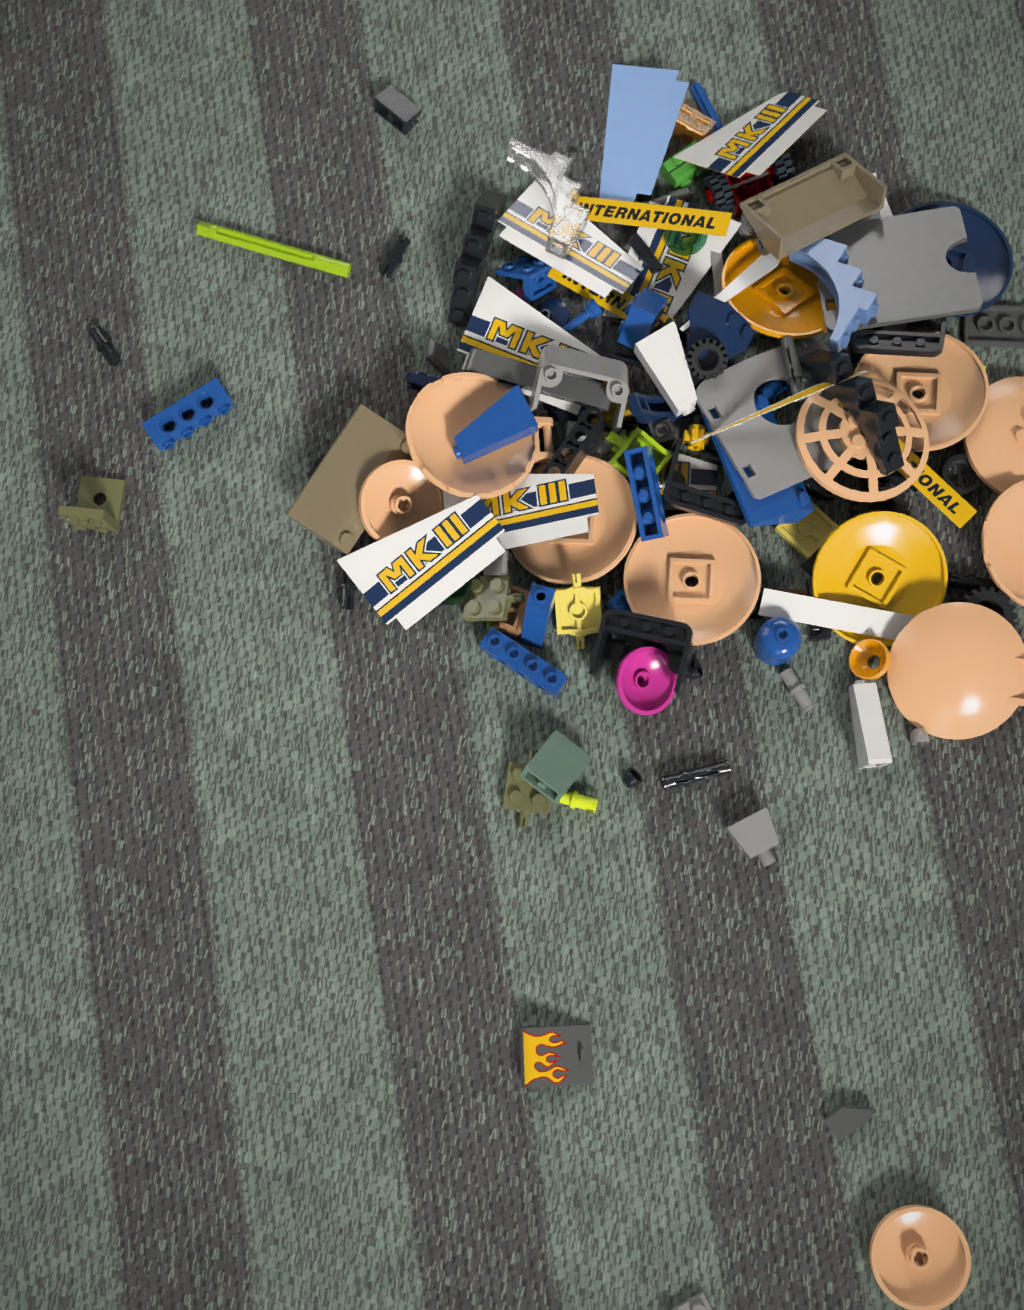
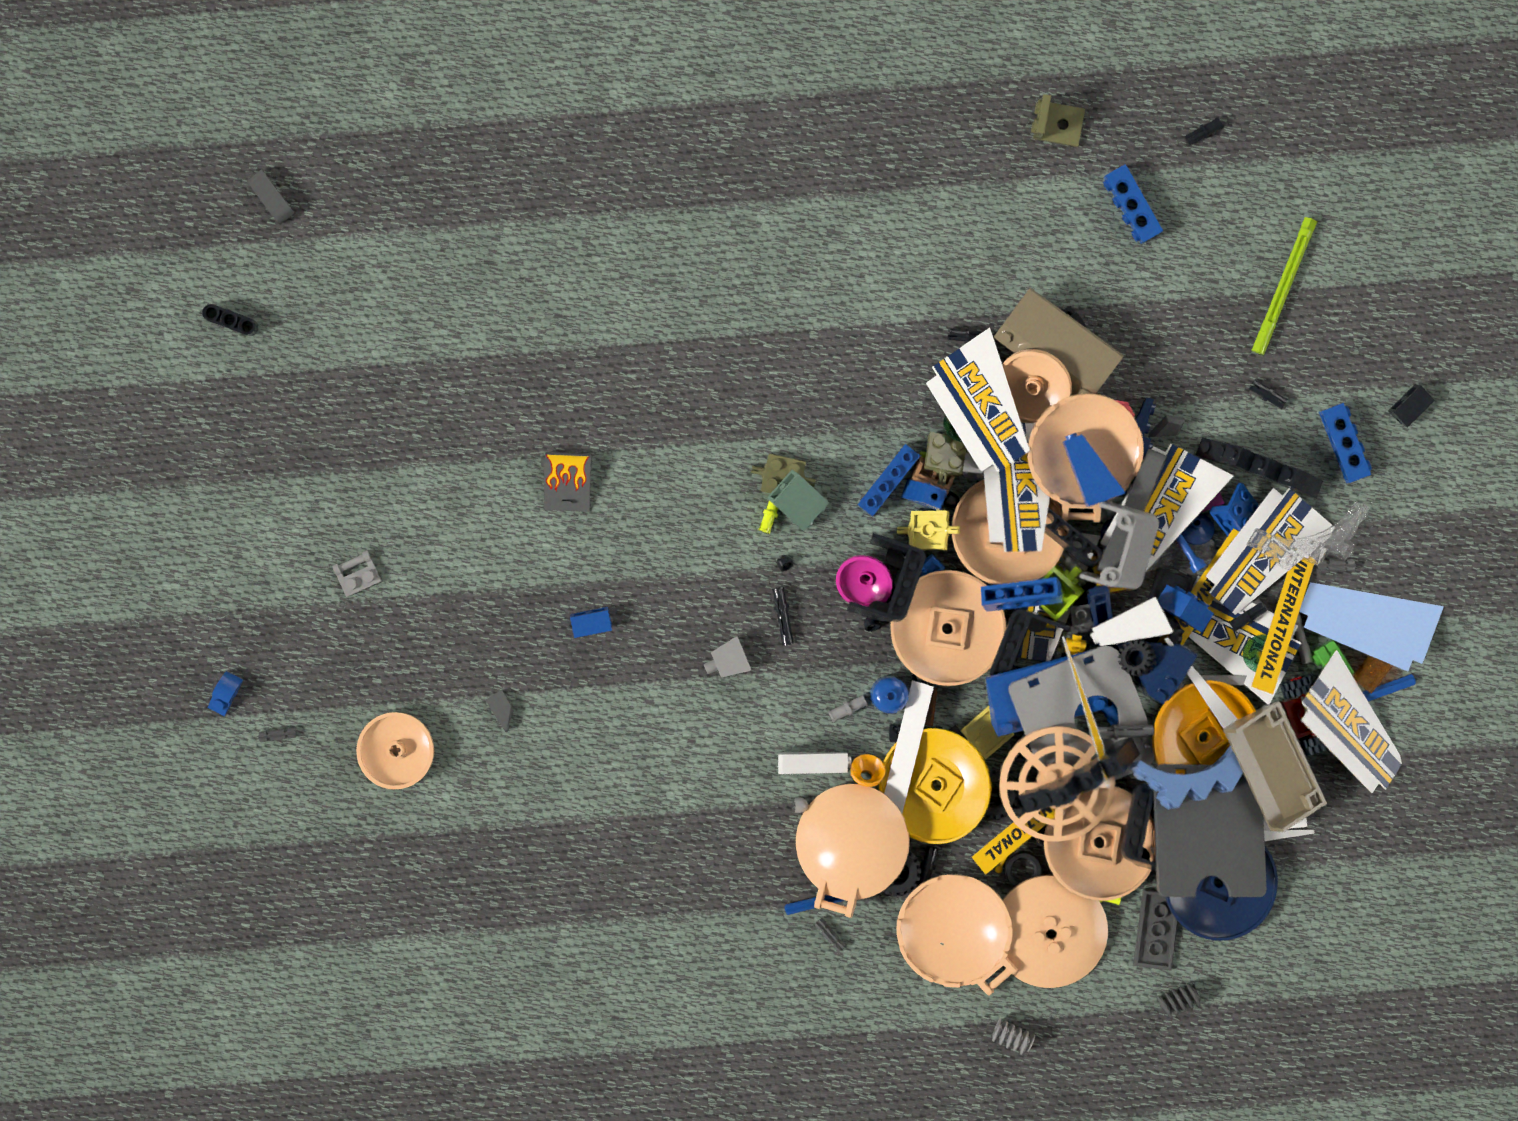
camera: 85 degrees right, 10 degrees up
none -> blue hinge [570,607,612,638]
none -> blue brick [1319,403,1372,484]

